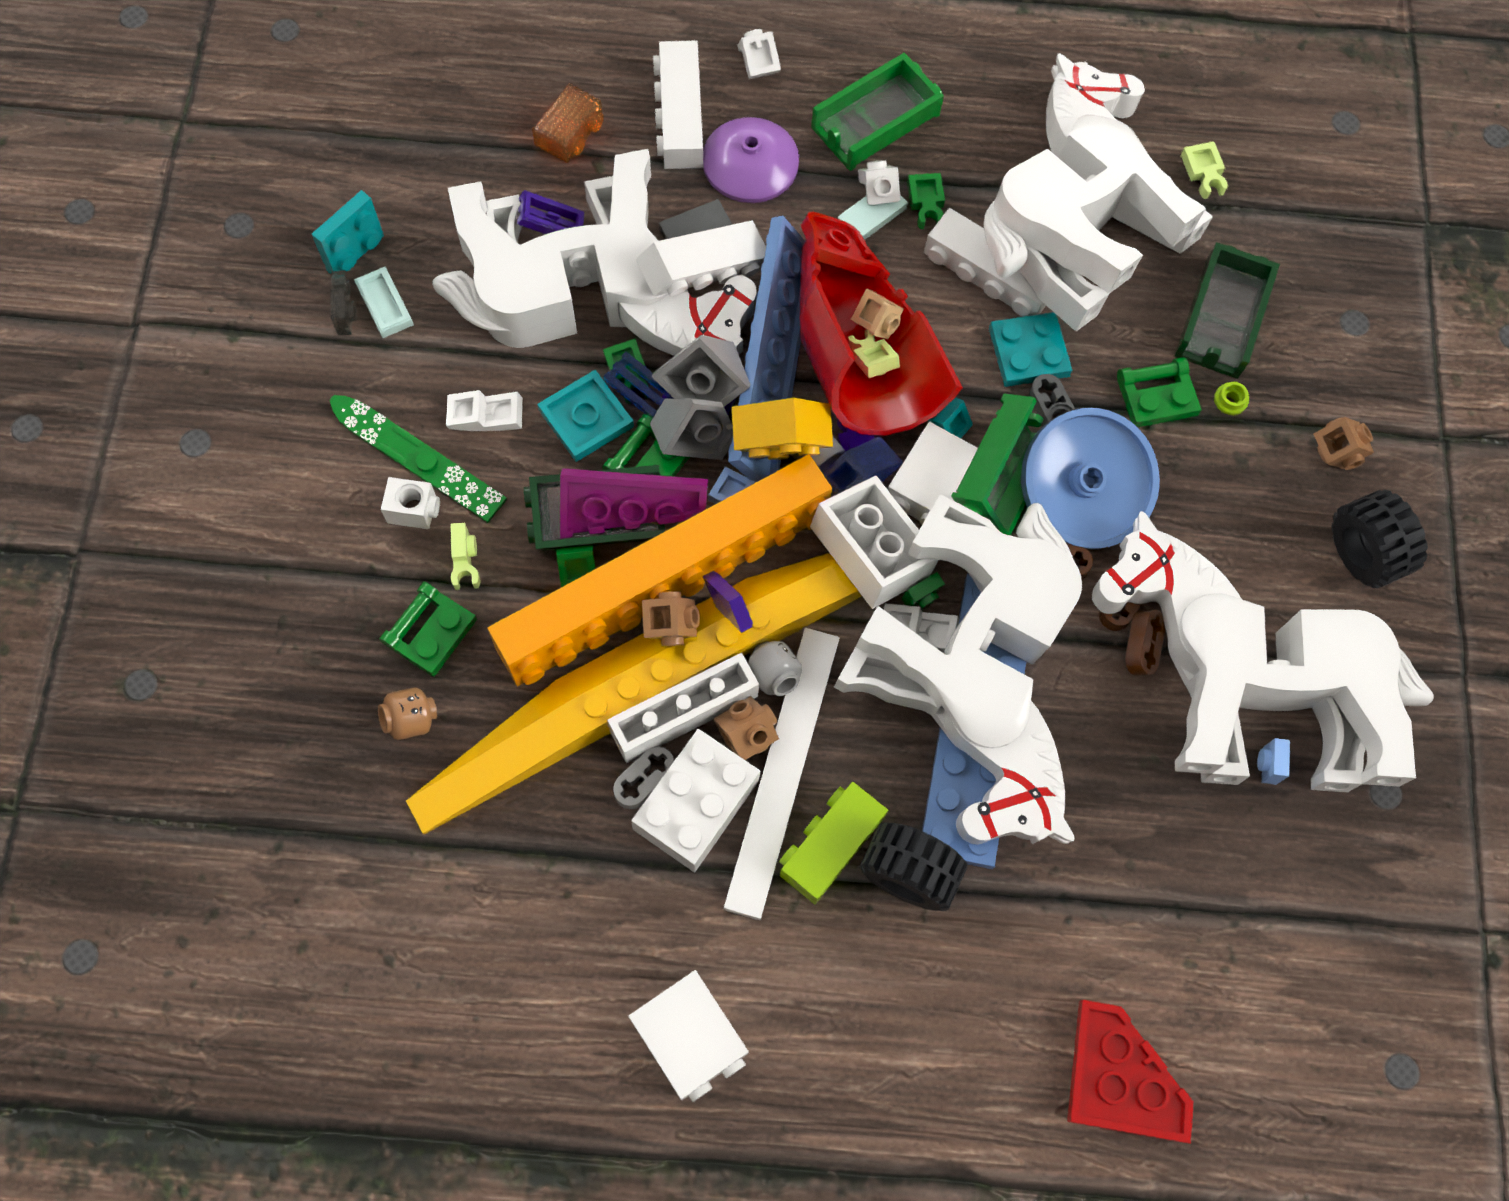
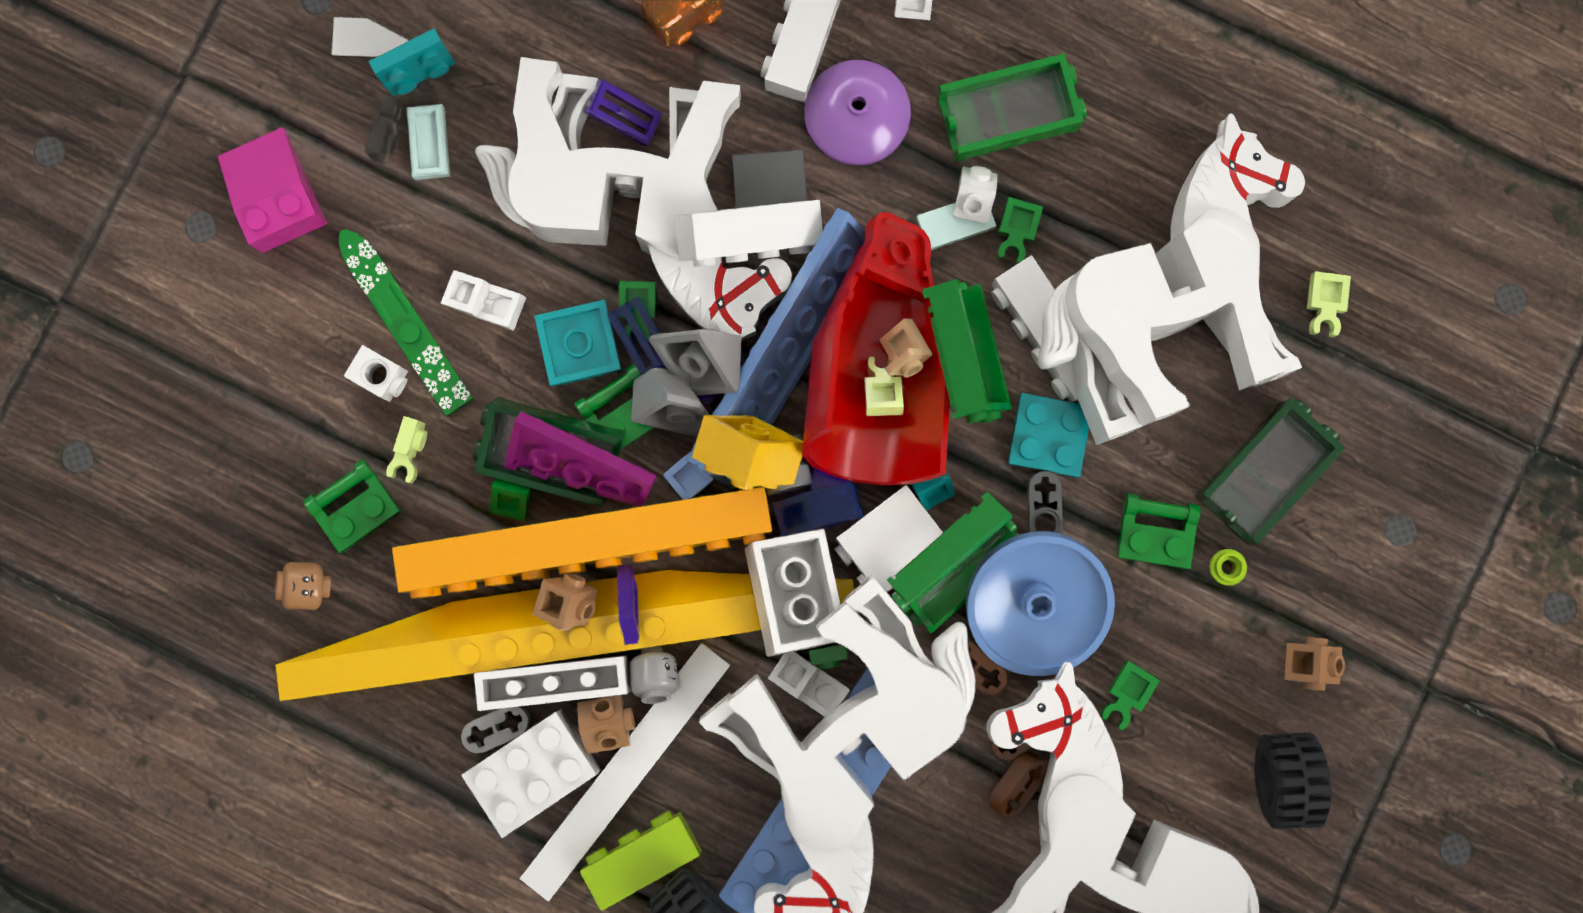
camera: 25 degrees right, 15 degrees up
none -> dark pink slope [218,127,327,253]
none -> white sticker [332,17,408,57]
none -> green door [922,279,1012,424]
none -> green plate [1100,660,1160,731]

